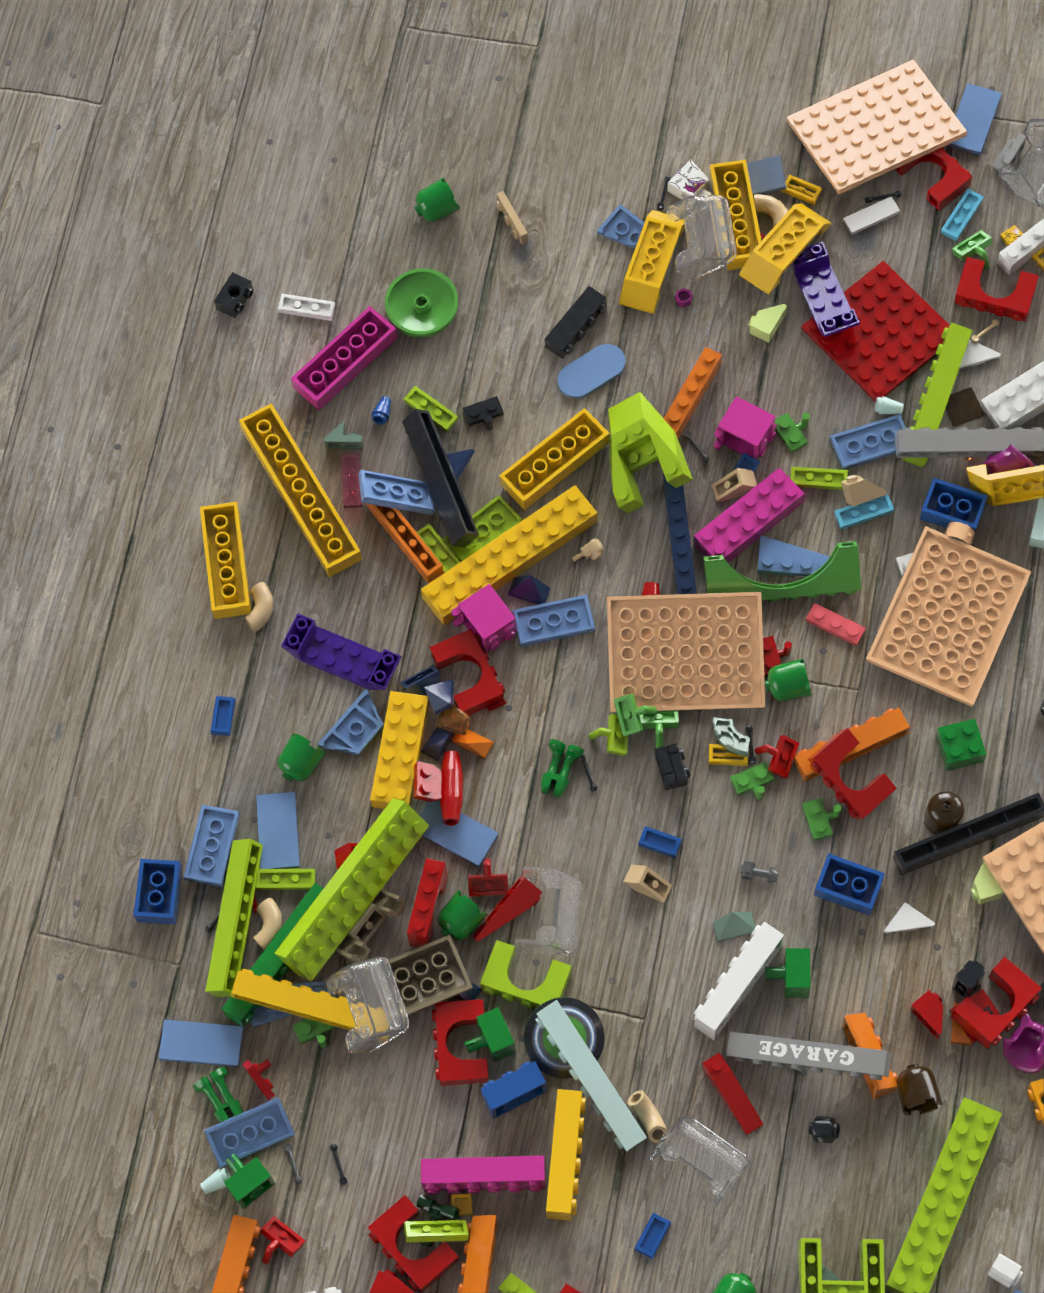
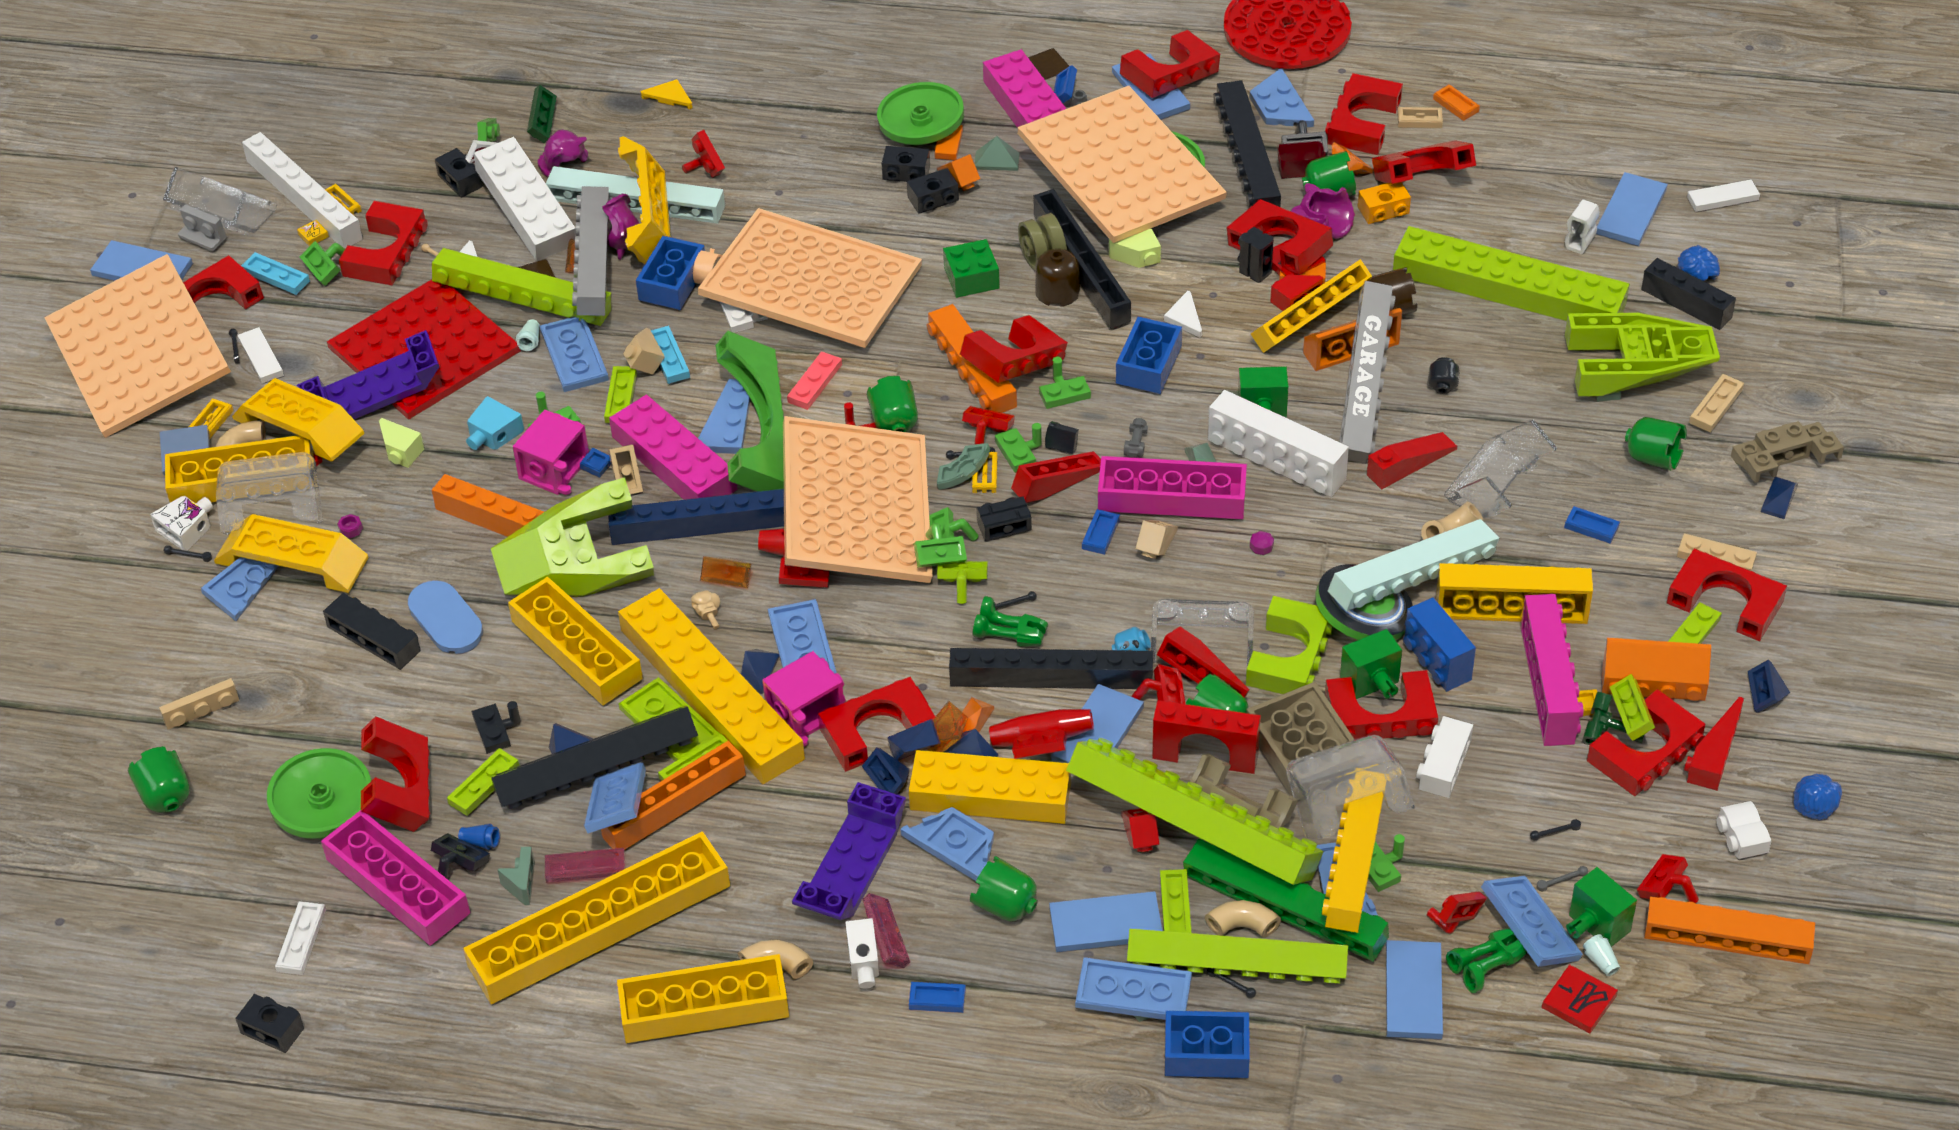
camera: 95 degrees left, 20 degrees down
none -> red arch [361,716,430,832]
none -> black plate [430,833,490,879]
none -> medium azure torso [466,396,524,450]
none -> clear orange slope [700,556,752,588]
none -> white torso [846,918,879,989]
none -> clear pink plate [862,893,910,968]
none -> black brick [949,648,1153,690]
none -> red slope [1011,451,1101,502]
none -> olive wheel [1018,213,1067,270]
none -> black tile [1045,421,1079,454]
none -> dark pink brick [1098,456,1247,519]
none -> dark azure head [1112,627,1151,651]
none -> magenta tile [1250,531,1274,555]
none -> yellow brick [1251,259,1372,353]
none -> white brick [1416,716,1473,798]
none -> red tile [1542,964,1618,1034]

